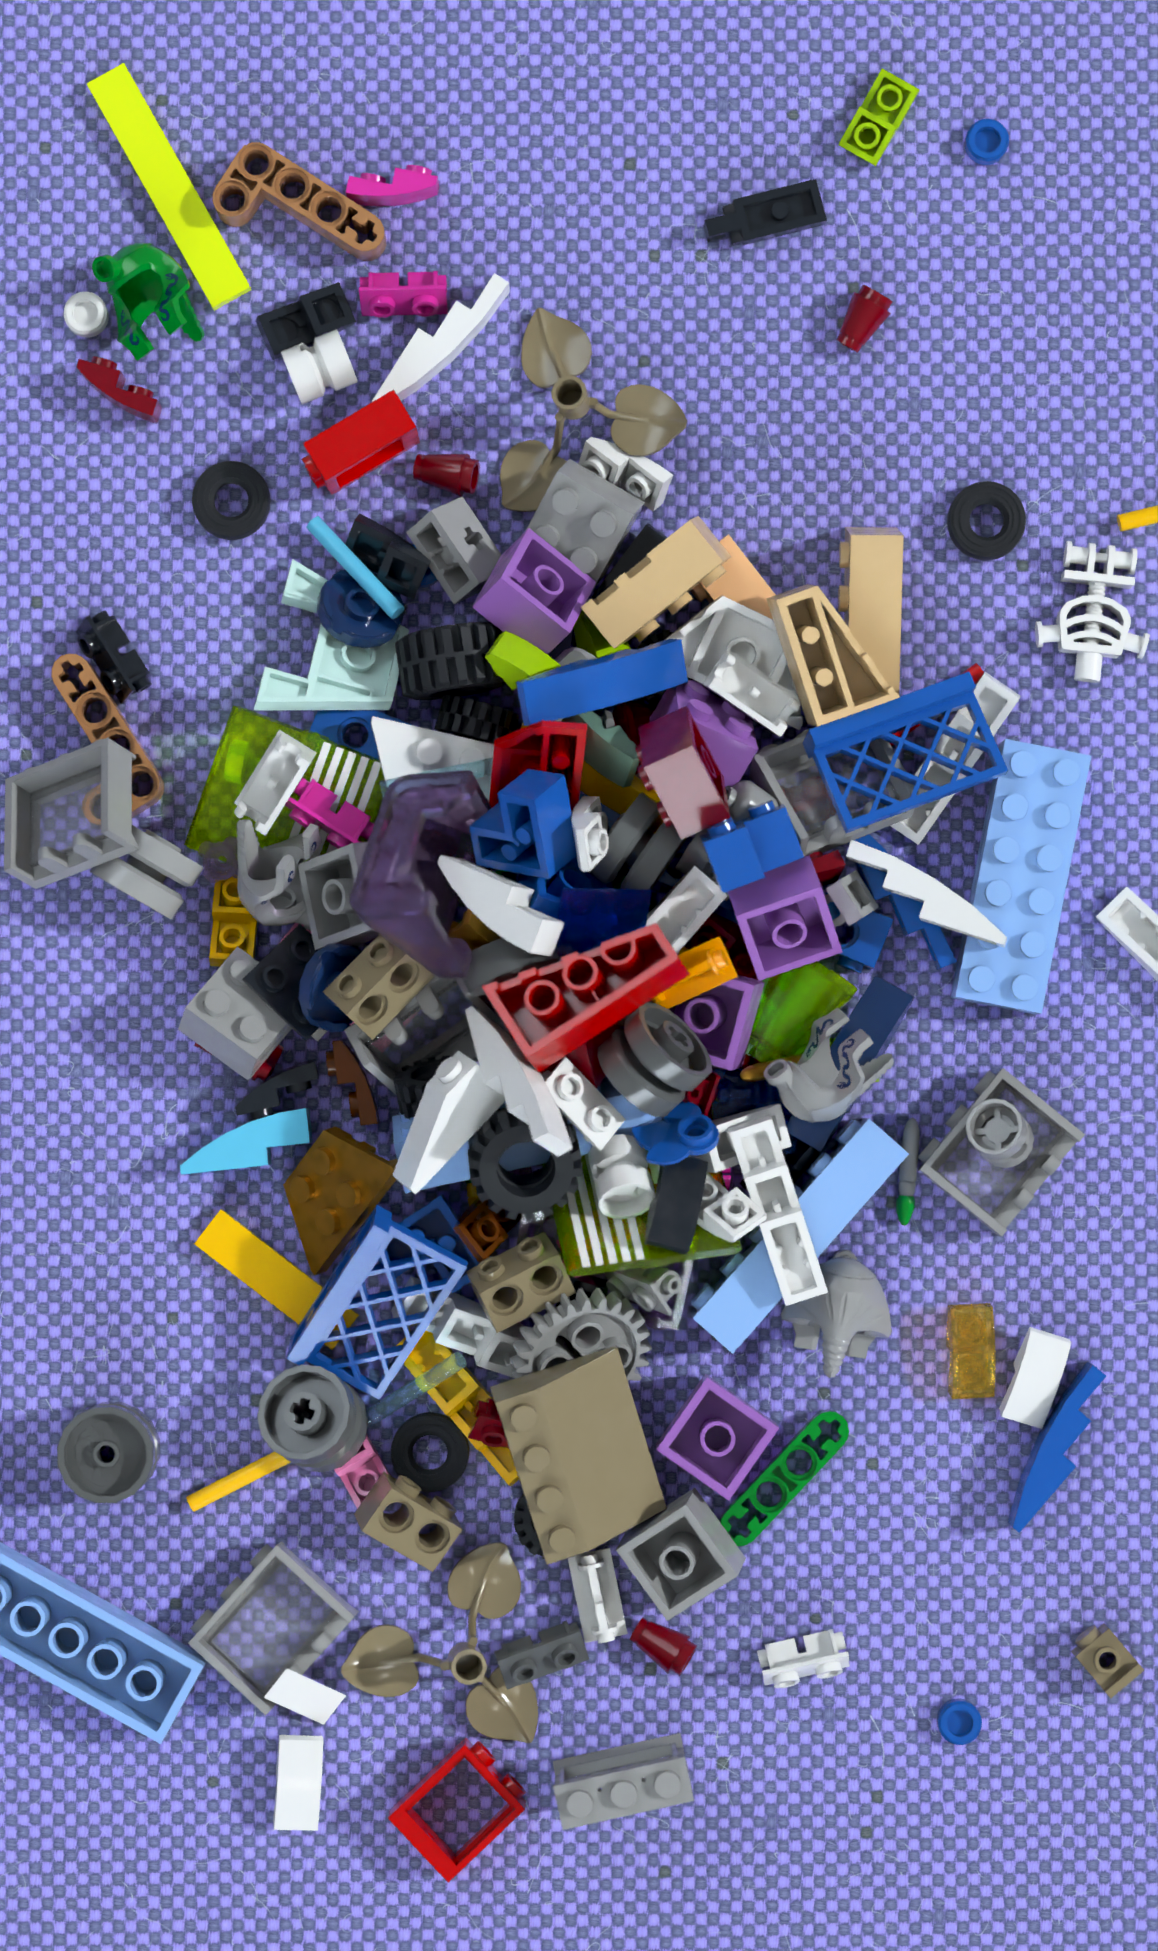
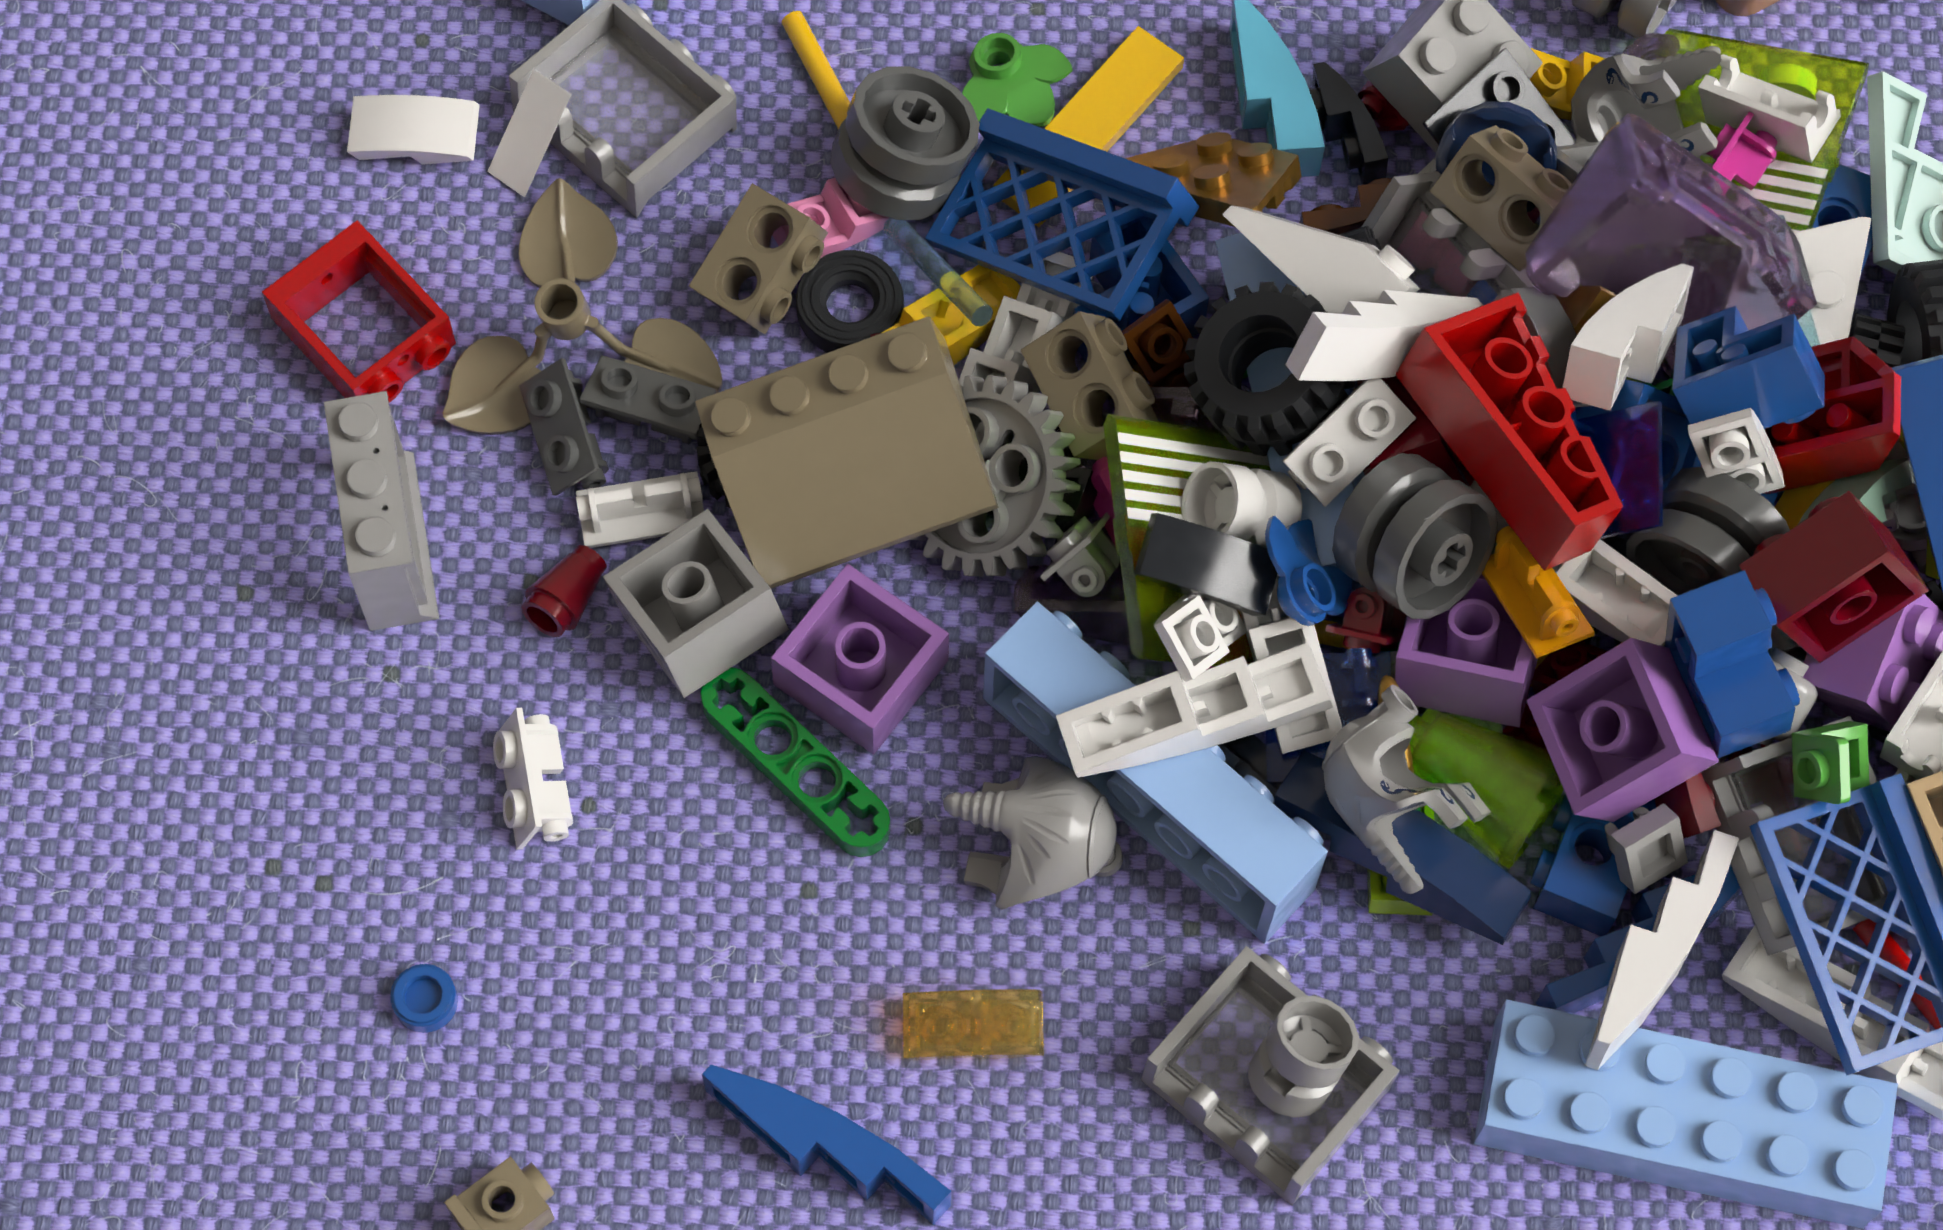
camera: 90 degrees right, 20 degrees down
light grey piece [896,1118,920,1226] -> none
white slope [999,1327,1071,1429] -> none
none -> dark grey hinge [580,355,716,445]
none -> bright green plate [962,33,1073,127]
none -> bright green bracket [1792,721,1870,804]

